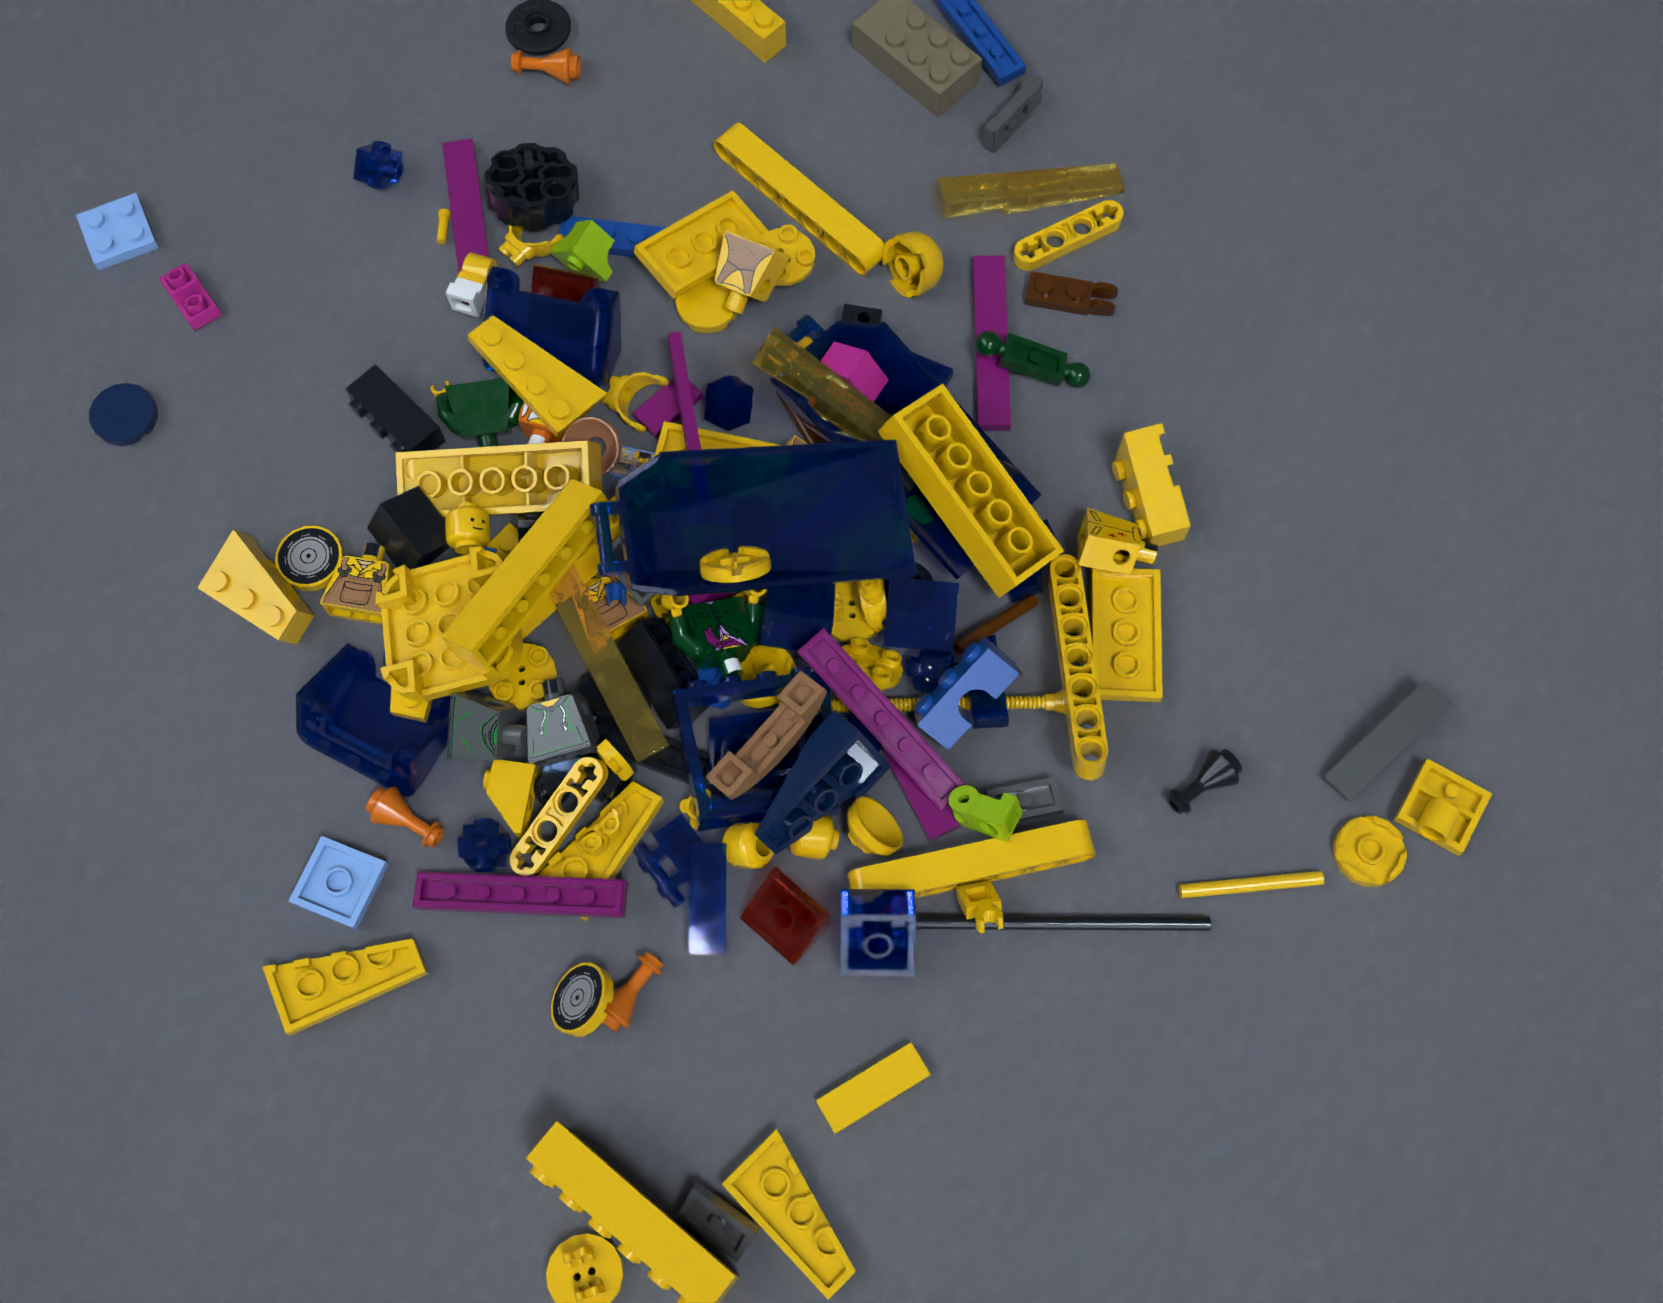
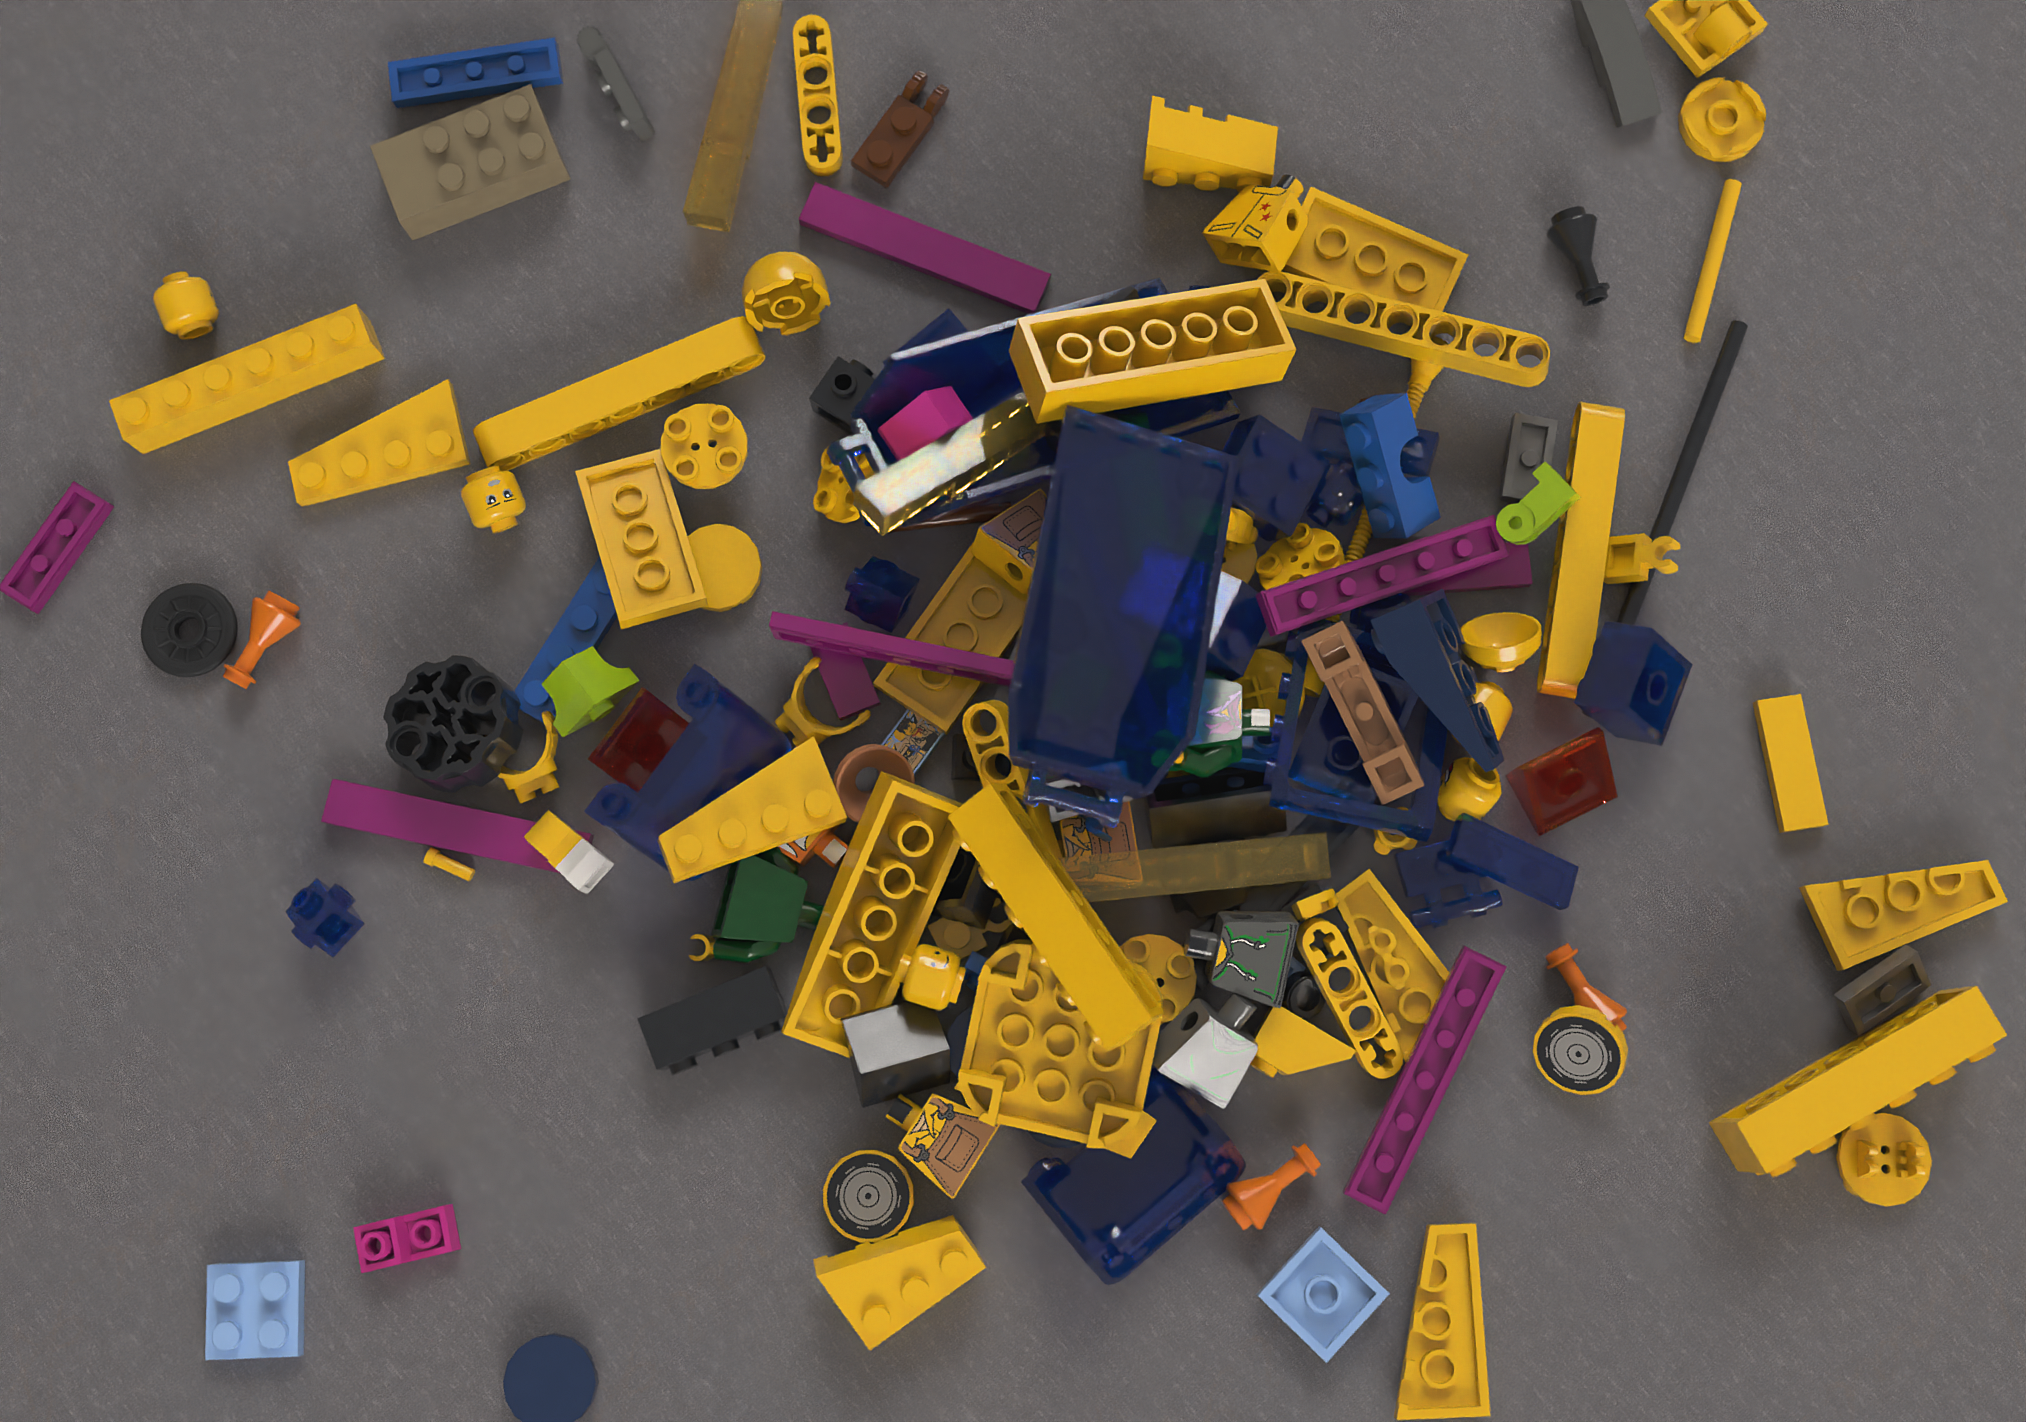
camera: 65 degrees left, 10 degrees up
clear blue brick [457,818,512,872] -> none
yellow tile [700,546,772,583] -> none
torso [715,231,790,314] -> none
reddish brown bar [953,594,1039,655] -> none
dark green plate [975,331,1091,388] -> none
none -> yellow wing [288,379,470,507]
none -> yellow head [461,465,526,534]

